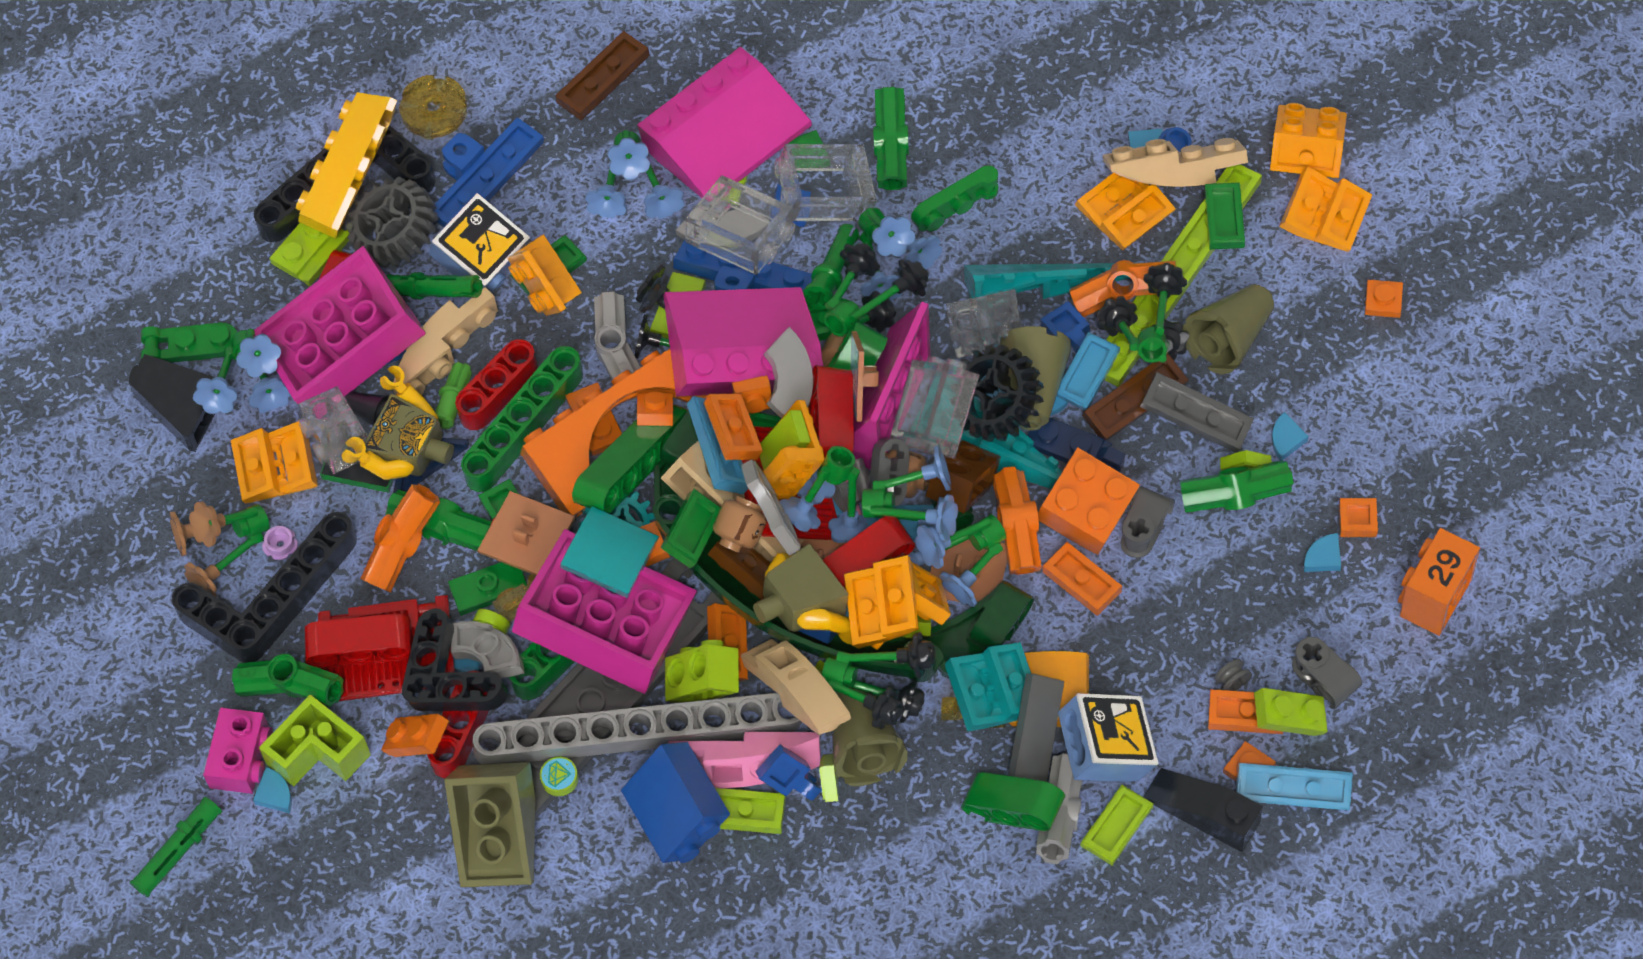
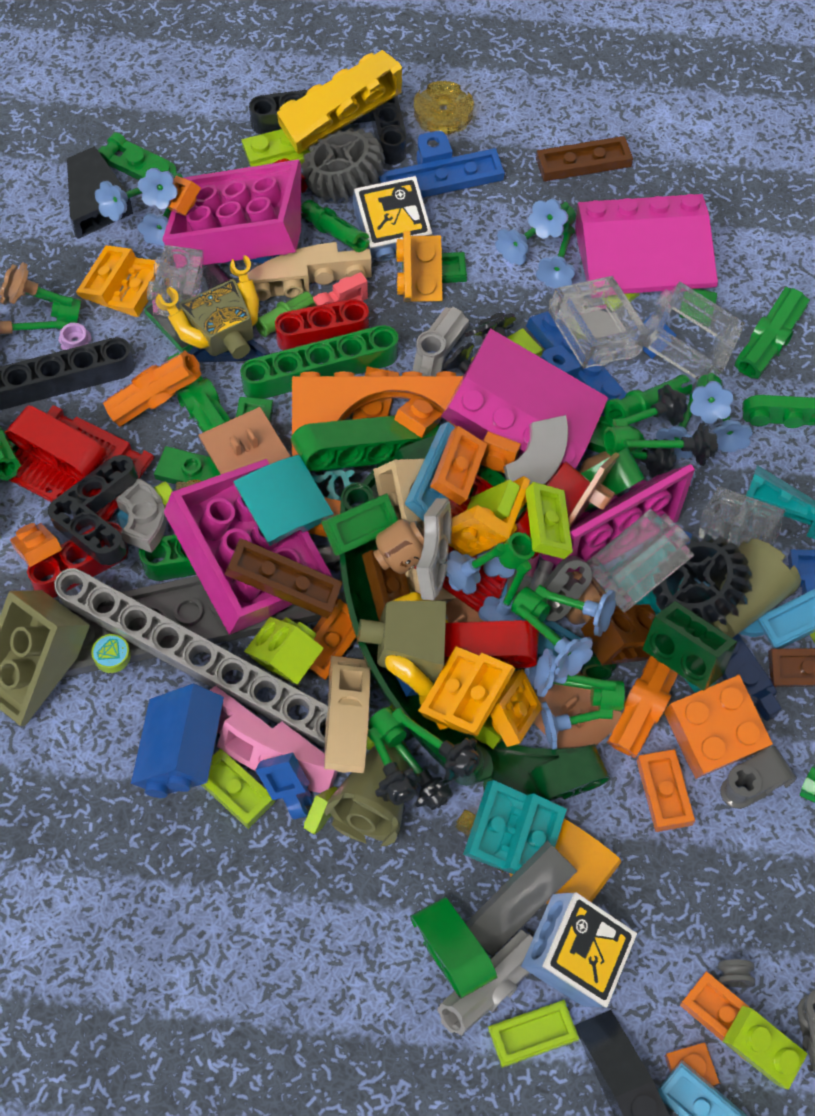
camera: 30 degrees right, 0 degrees up
none -> orange plate [167,176,201,216]
none -> reddish brown plate [224,538,343,619]
none -> coral plate [313,272,368,306]
none -> lime plate [526,482,573,559]
none -> dark green brick [642,601,737,691]

